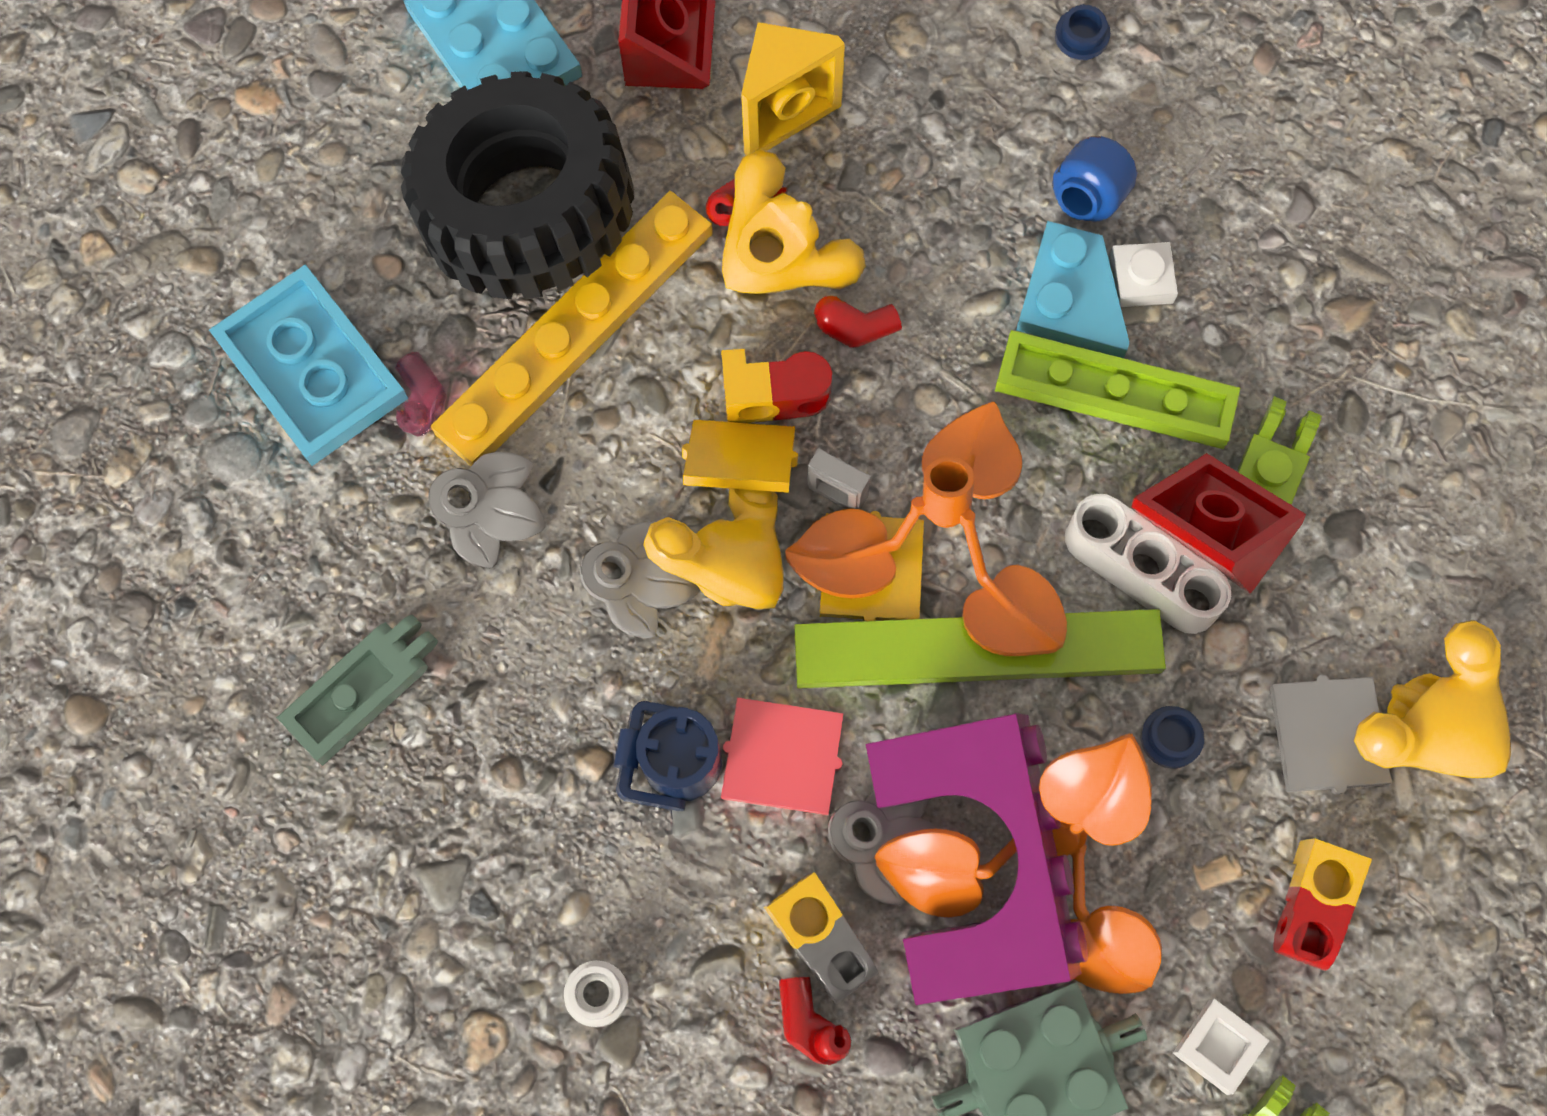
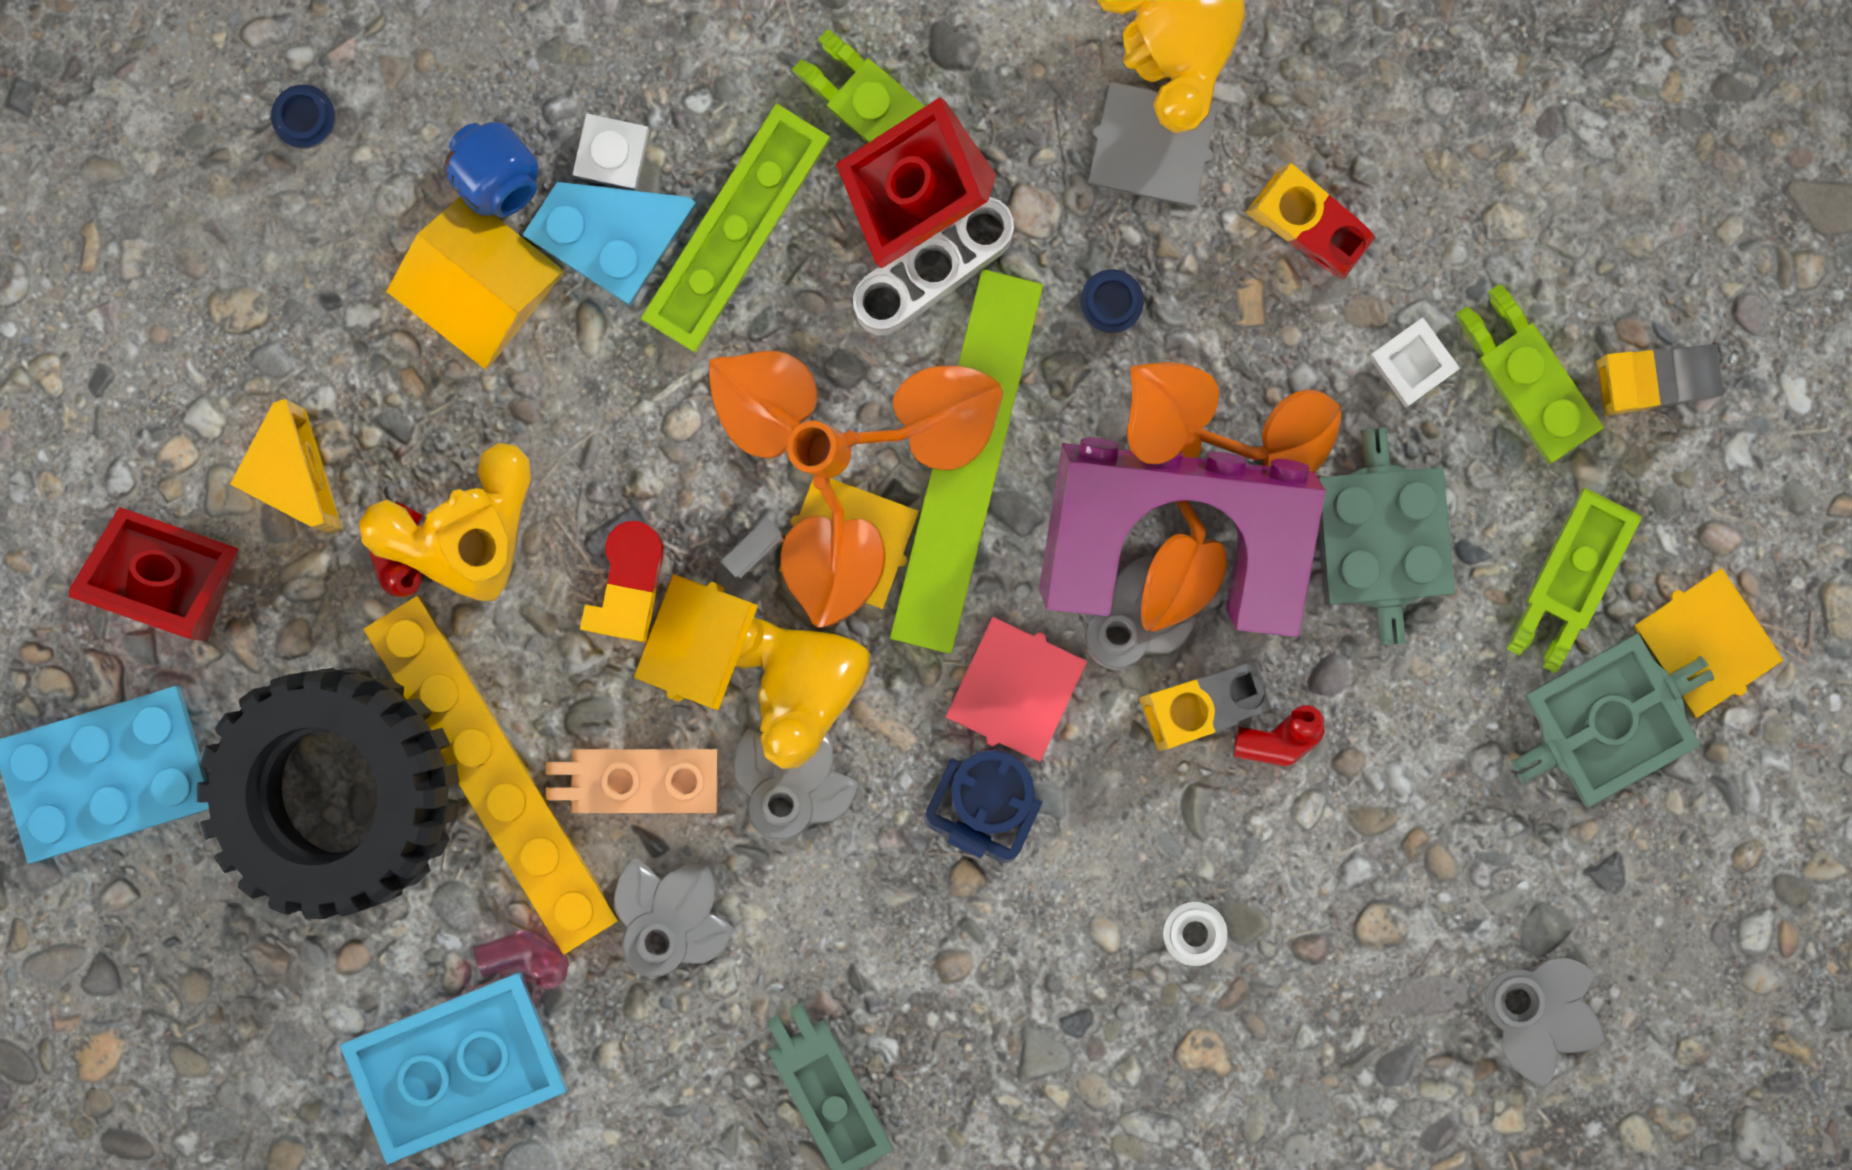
camera: 75 degrees left, 15 degrees up
red arm [814,295,902,348] -> none
none -> yellow slope [386,197,565,371]
none -> light nougat hinge [546,749,718,813]

